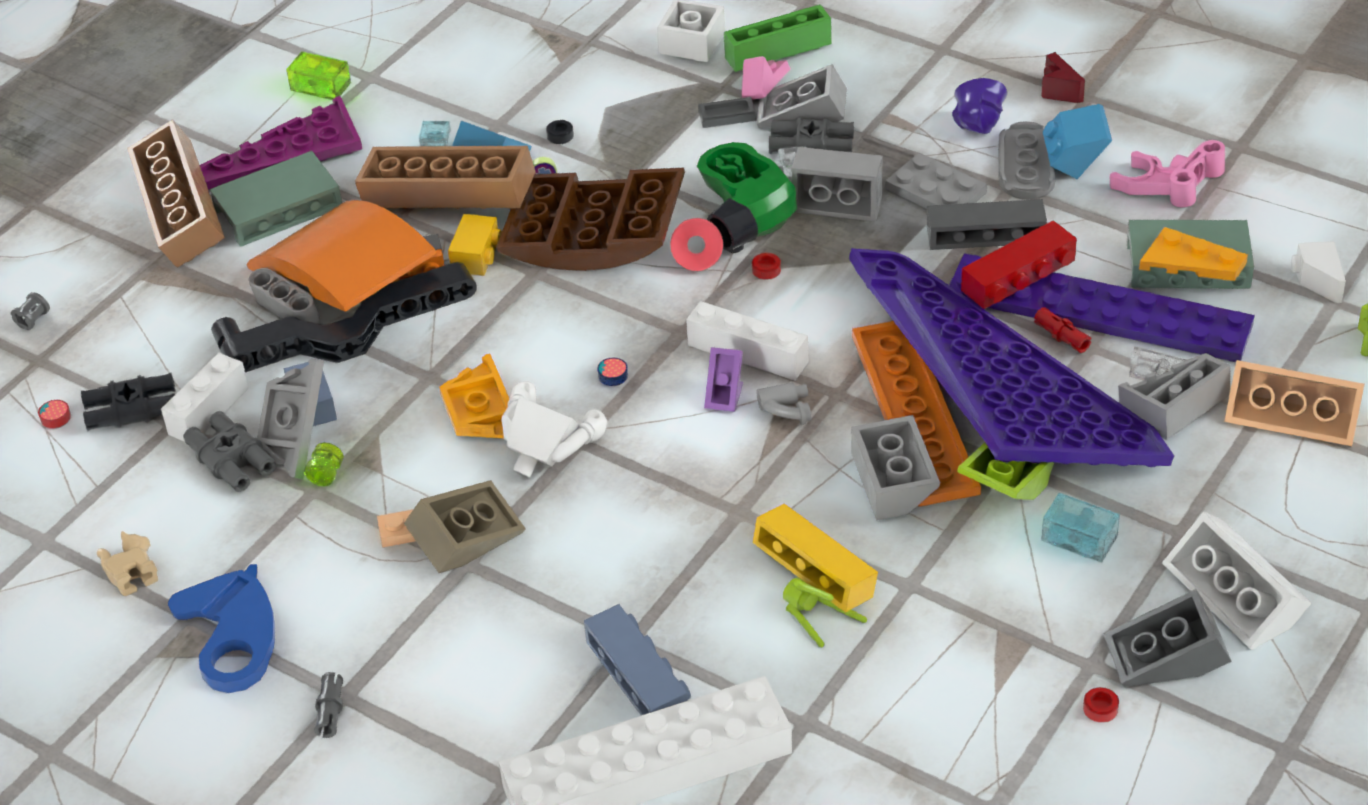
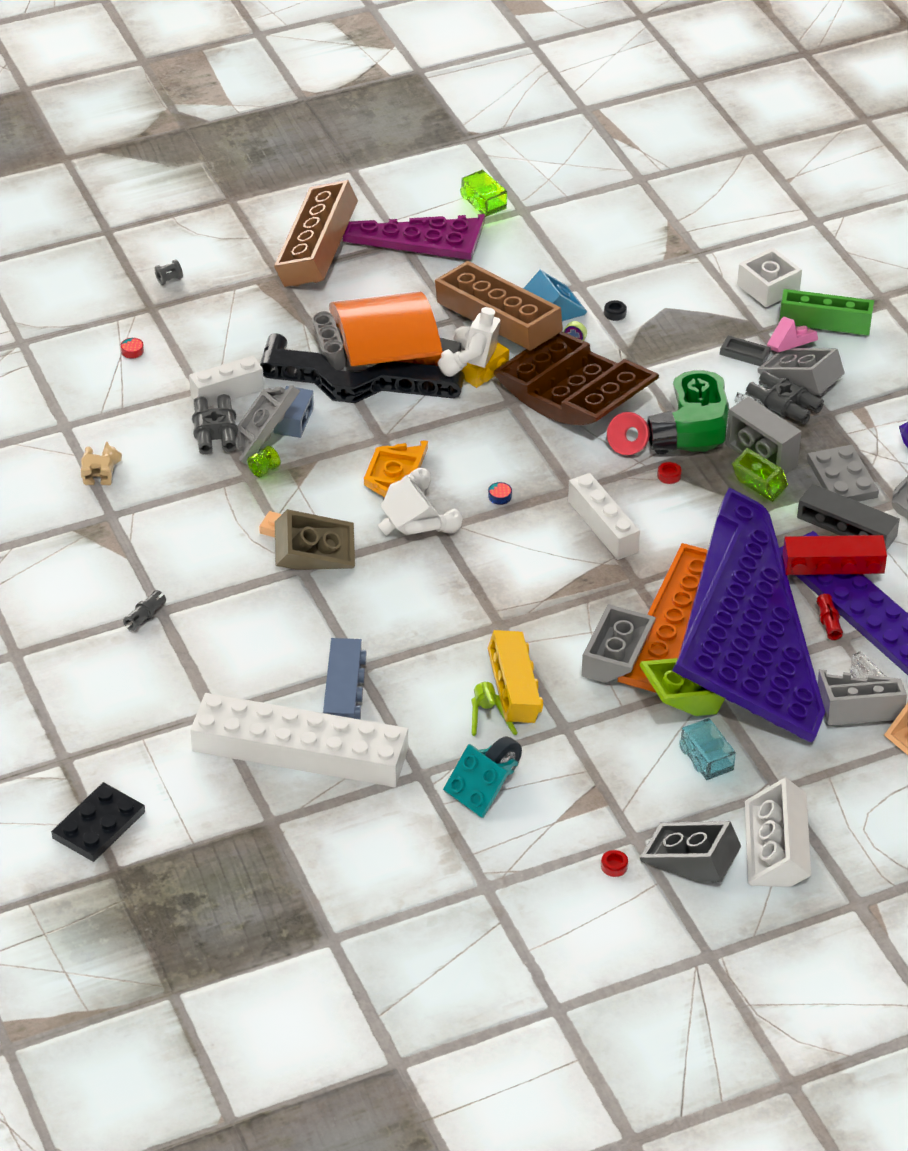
camera: 30 degrees right, 0 degrees up
black pin [81,372,176,431] -> none
blue animal [168,564,275,693] -> none
sand green panel [210,151,342,247] -> none
clear light blue plate [419,121,451,146] -> none
medium lavender slope [704,347,743,412] -> none
light grey plant [756,382,811,425] -> none
none -> white torso [438,307,501,377]
none -> teal plate [443,736,522,818]
none -> clear neon green brick [732,448,788,502]

